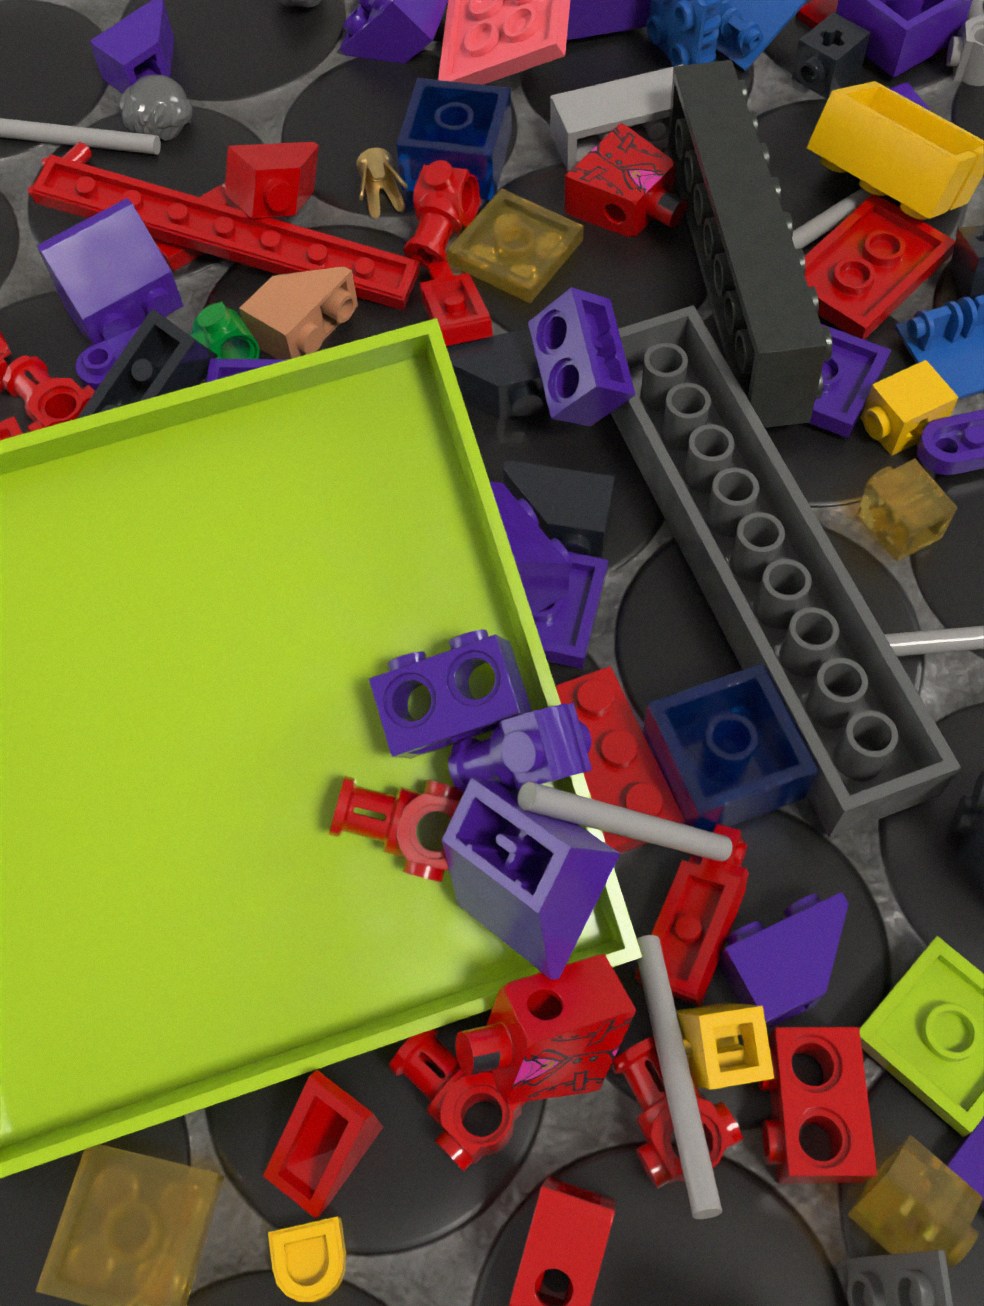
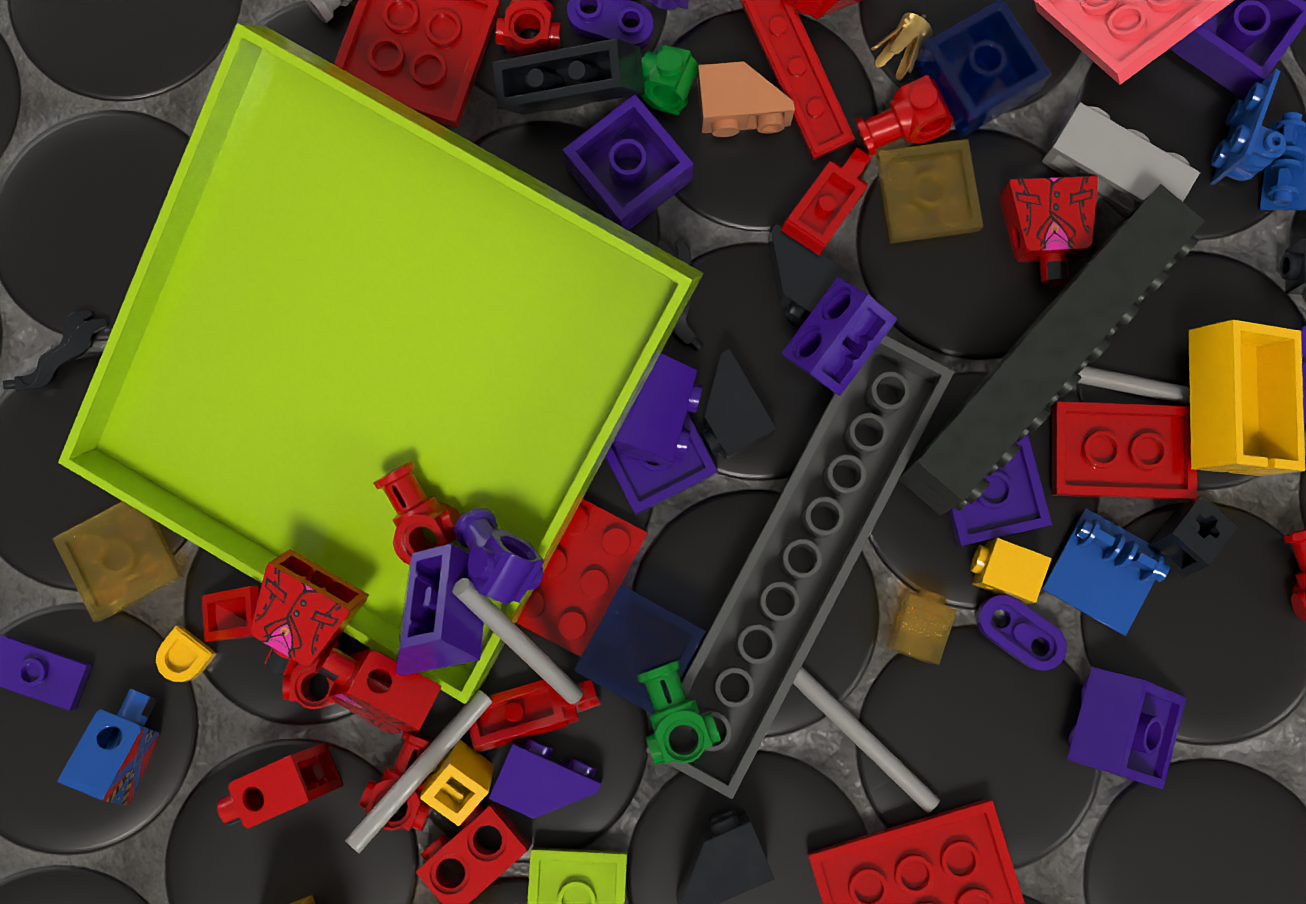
camera: 45 degrees right, 20 degrees up
dark purple brick [369,629,532,759] -> none
none -> red torso [250,549,369,675]
none -> green connector [636,660,721,765]

